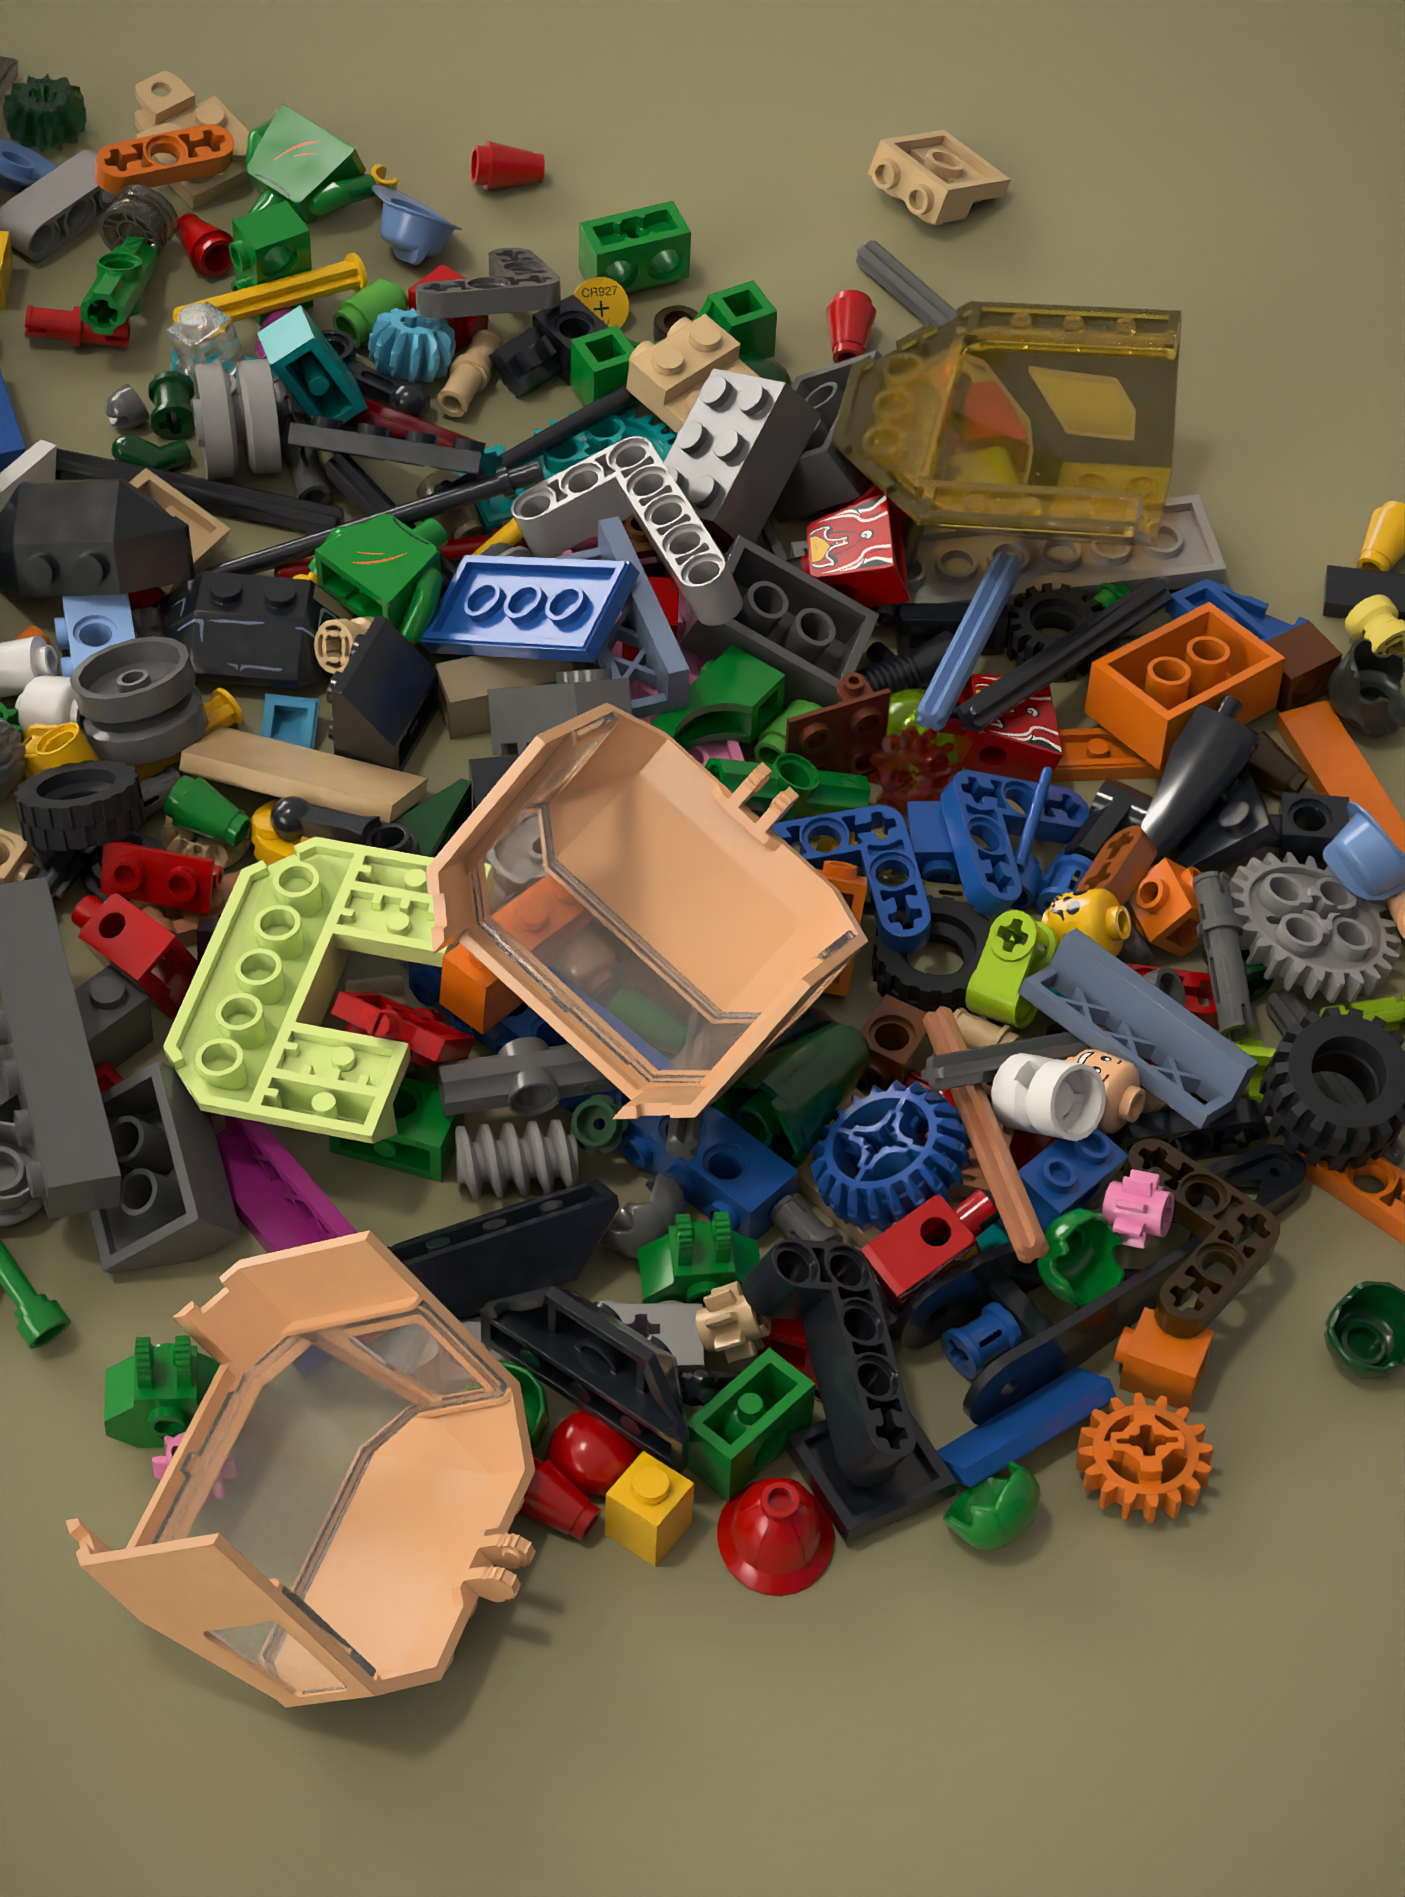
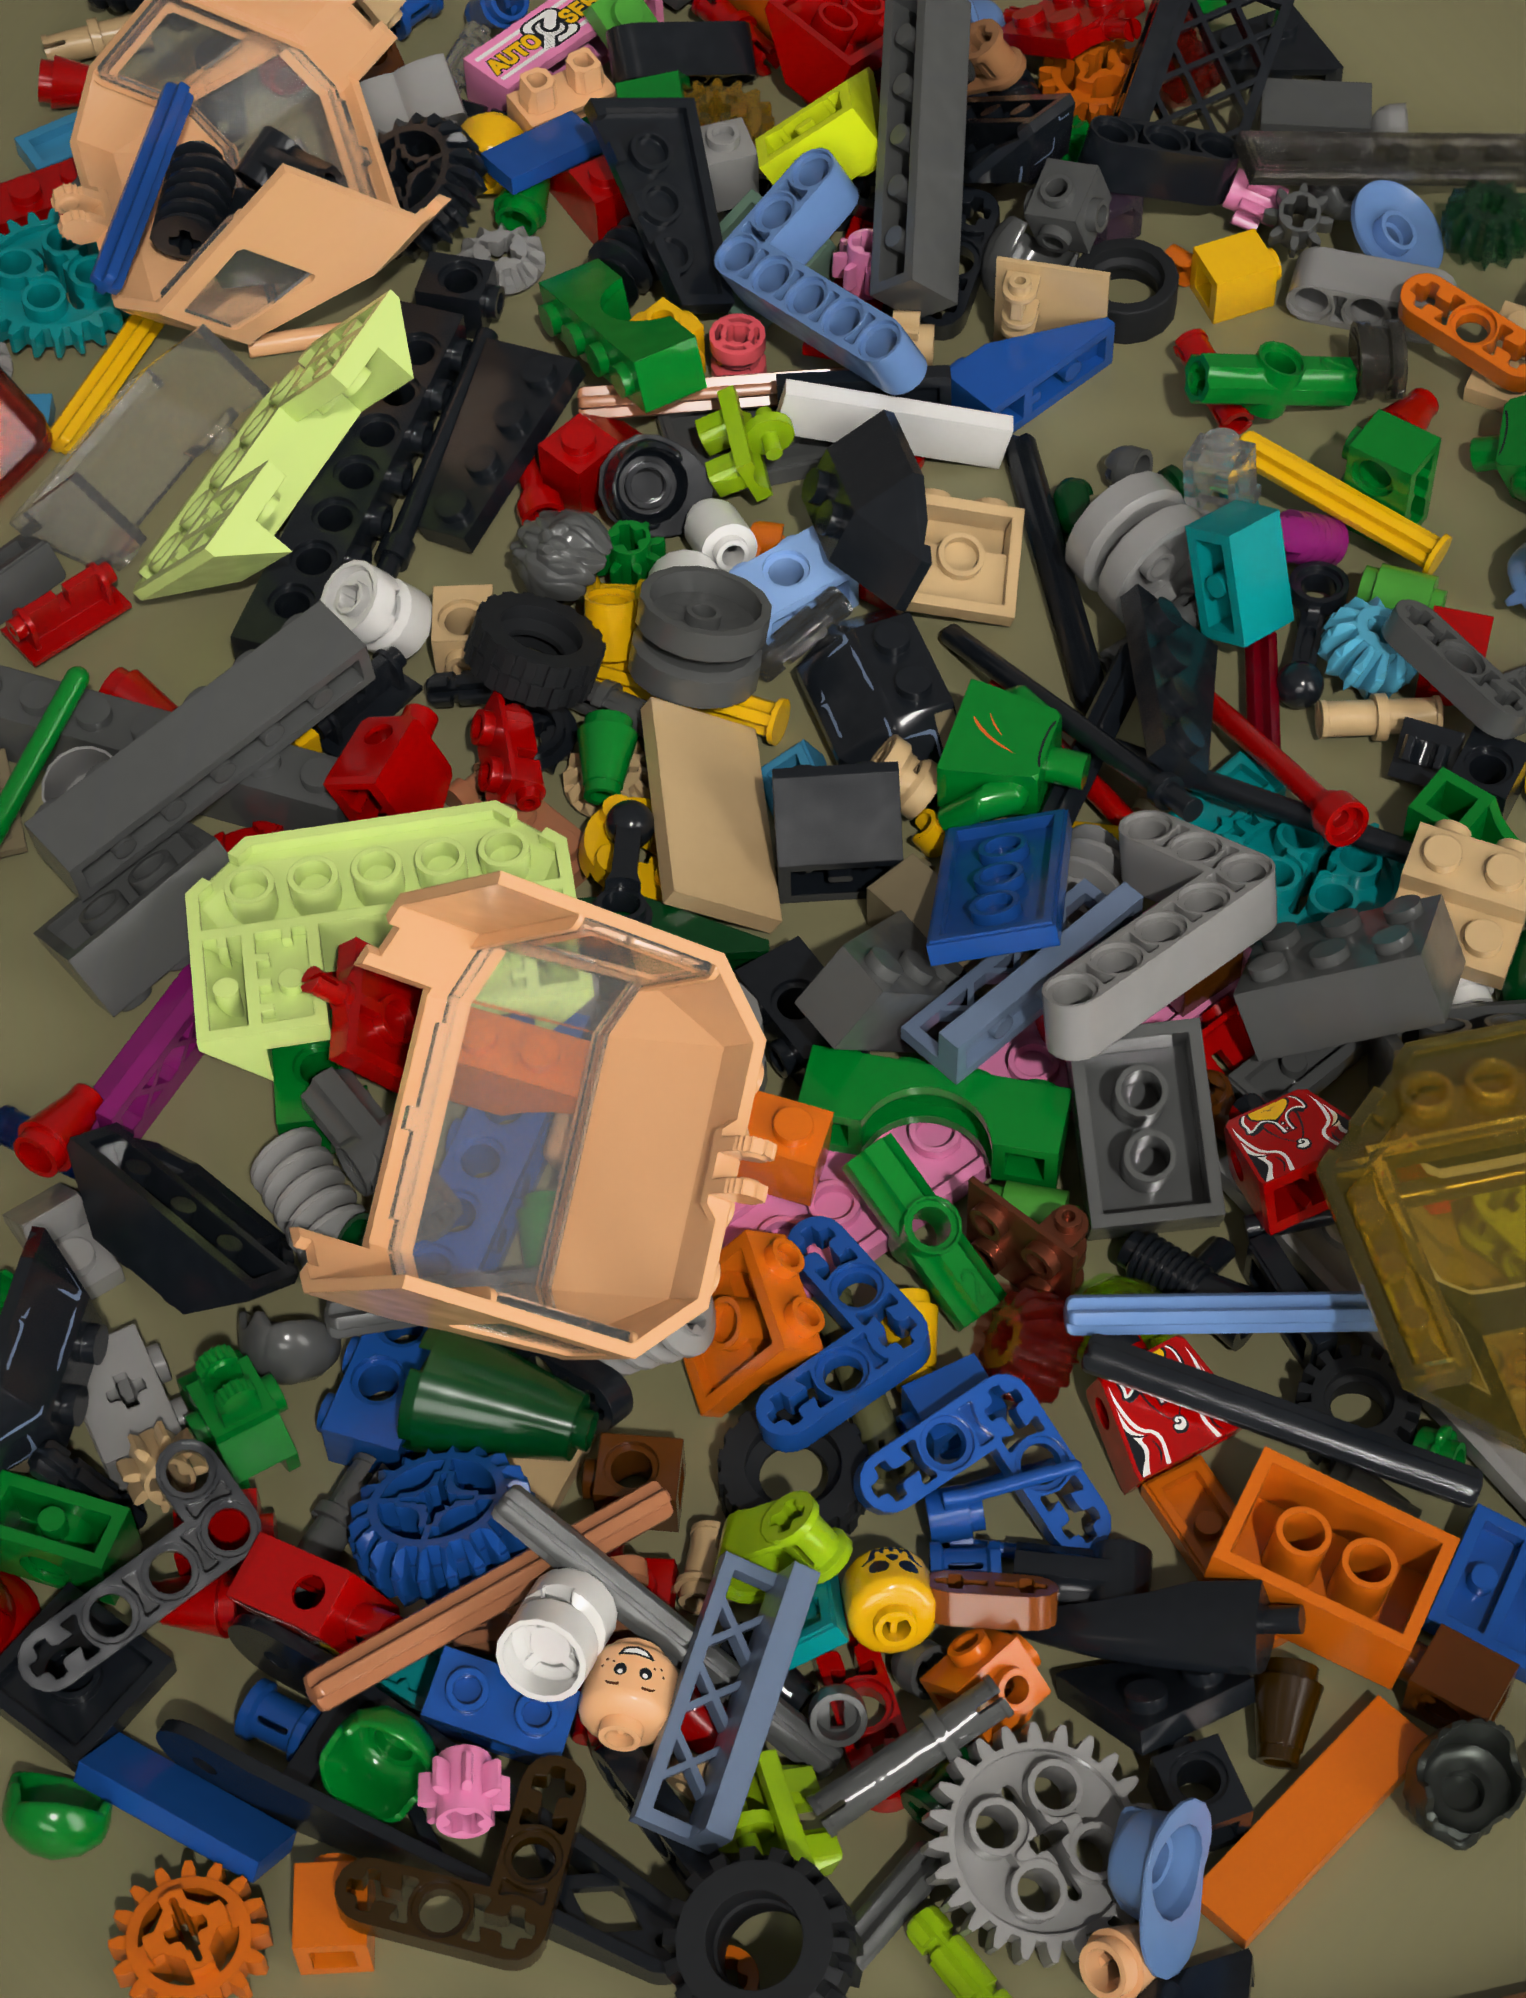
camera: 70 degrees right, 5 degrees up
none -> red piece [1212,691,1369,847]

